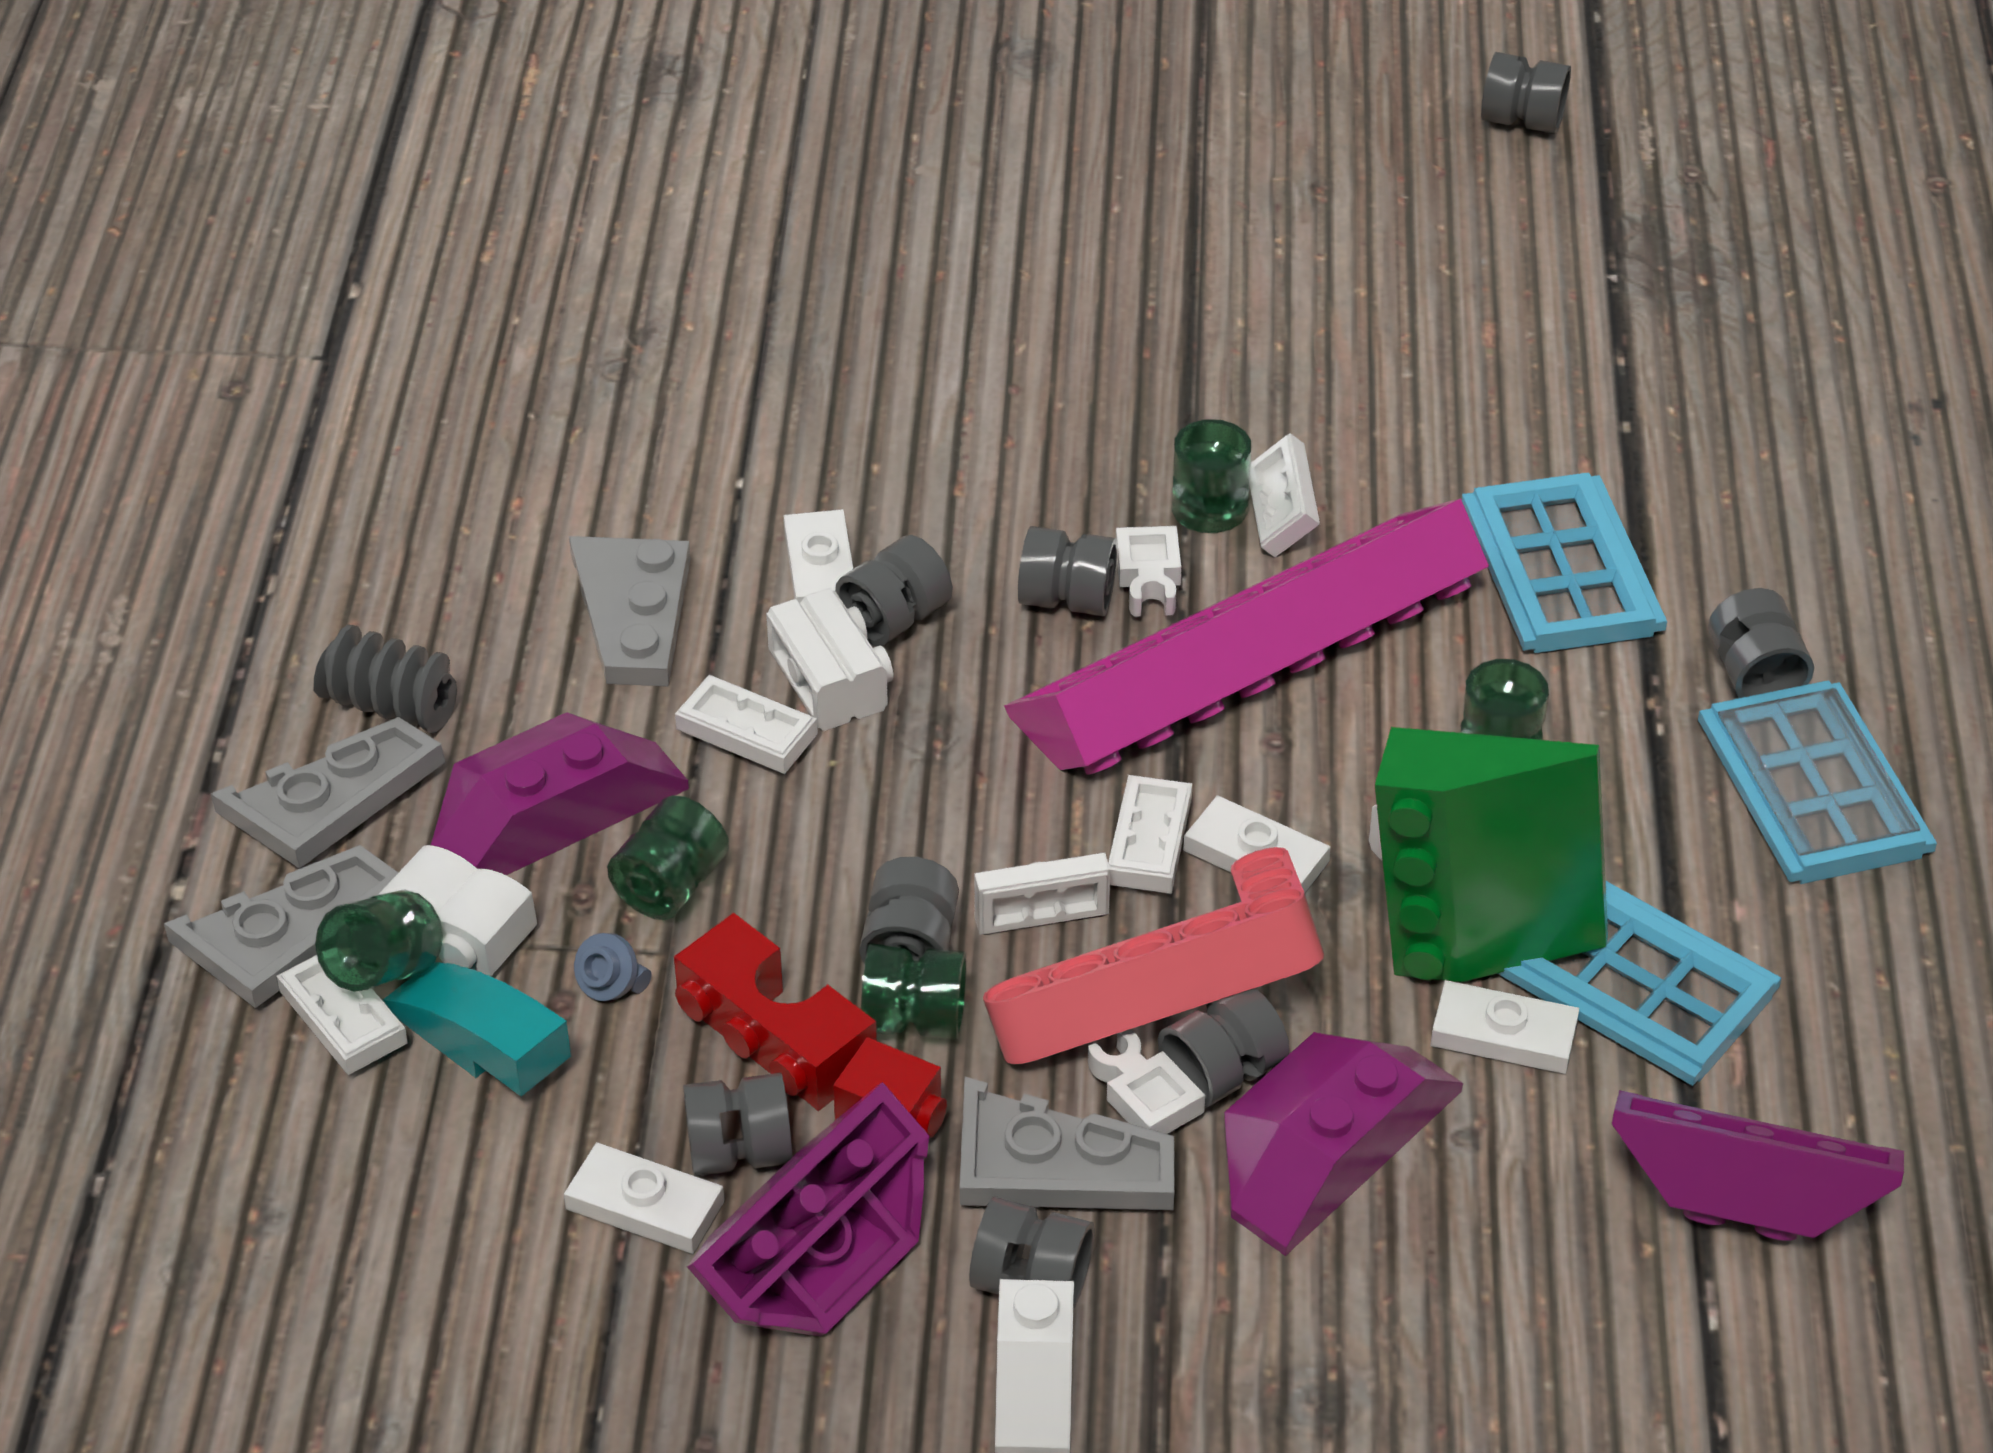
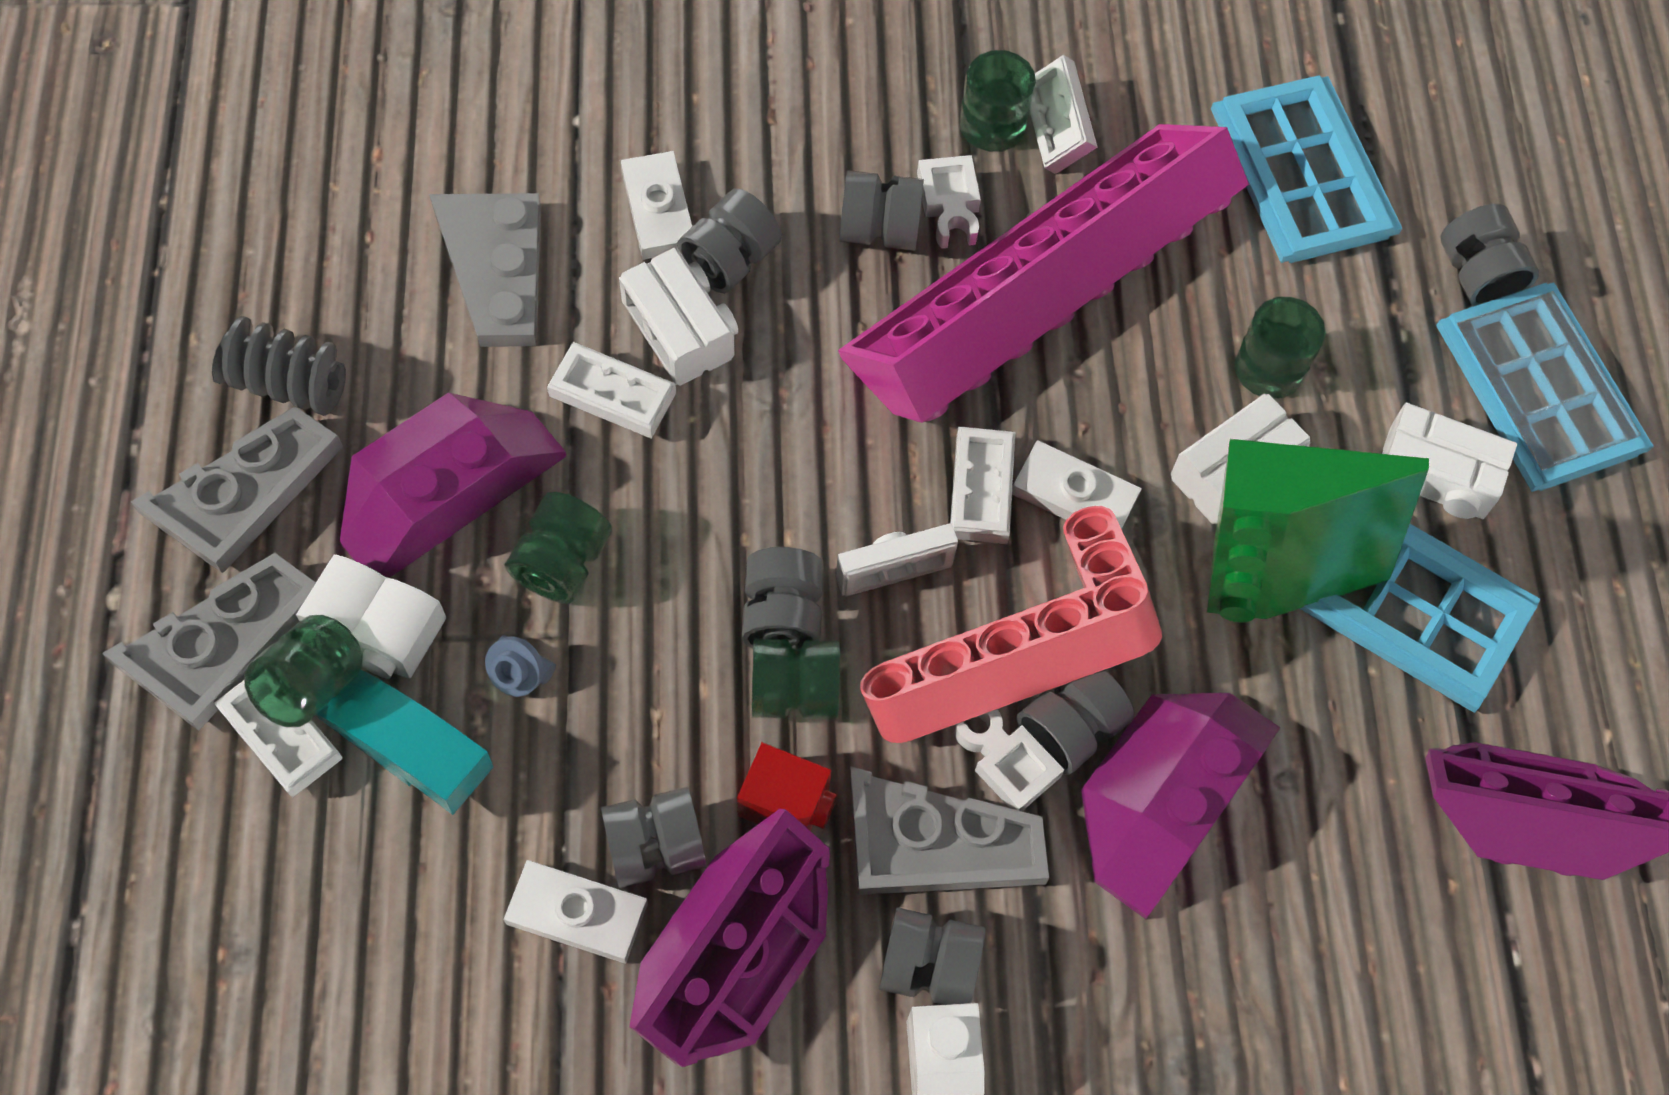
camera: 10 degrees left, 20 degrees up
red arch [674,913,877,1111] -> none
white plate [1430,980,1580,1074] -> none
none -> white brick [1382,402,1517,519]

